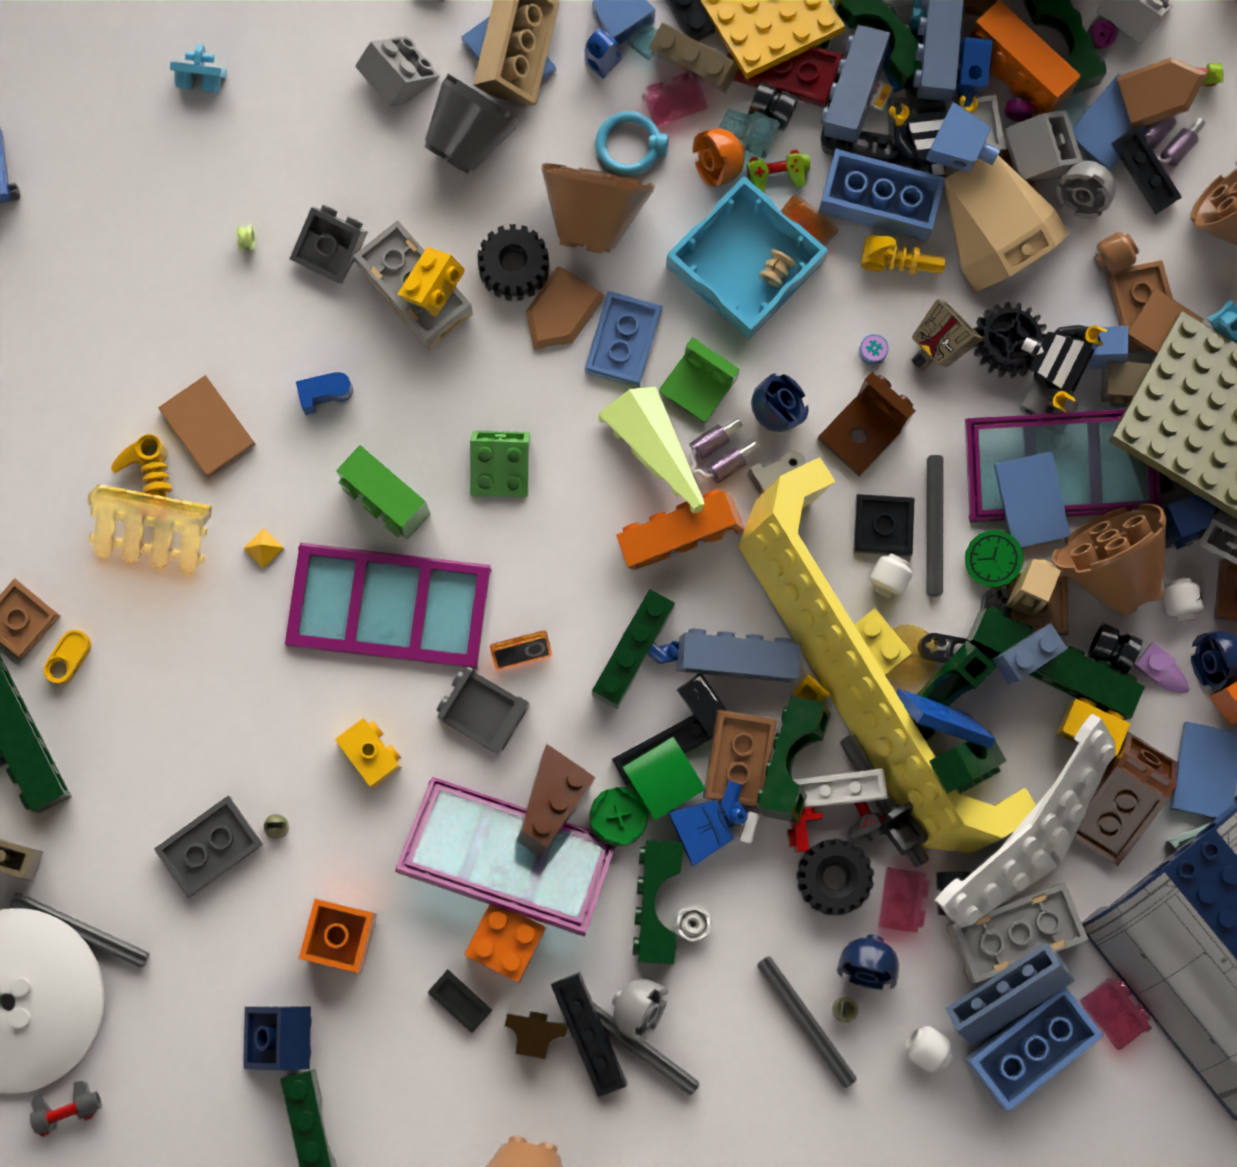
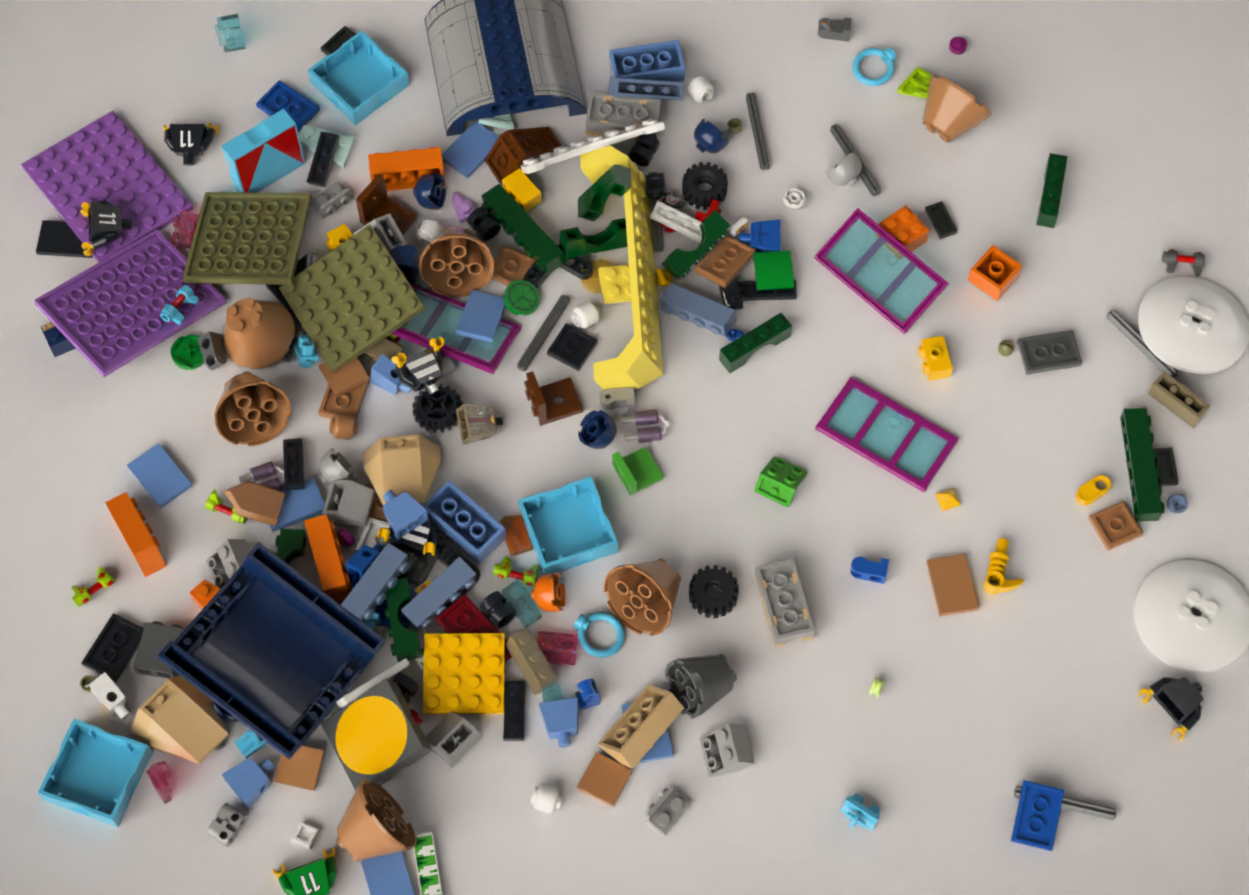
camera: 150 degrees left, 15 degrees down
clear yellow fence [87,484,212,574] -> none
dark blue slope [243,1006,312,1071] -> none
dark grey plate [289,205,368,284] -> none
bright green brick [336,445,430,540] -> none
yellow bracket [398,247,465,317] -> none
dark grey panel [436,667,530,756] -> none
slope [489,630,552,670] -> none
dark brown brick [505,1011,567,1059] -> none
reddish brown wedge [517,744,596,858] -> none
medium nougat tile [526,266,604,350] -> none
black tile [551,972,628,1097] -> none
medium blue tile [585,291,662,387] -> none
green tile [589,787,649,847] -> none
yellowish green wedge [598,387,705,513] -> none
orange wedge [616,489,745,570] -> none
dark green arch [632,840,683,965] -> none
blue arm [721,780,748,825] -> none
tan bush [759,250,796,288] -> none
tile [859,334,889,365] -> none
yellow piece [860,235,945,275] -> none
clear pink bracket [878,867,930,933] -> none
blue tile [896,688,996,748] -> none
sand blue brick [992,623,1068,685] -> none
tan brick [1006,558,1061,618] -> none
clear pink bracket [1080,978,1152,1050] -> none

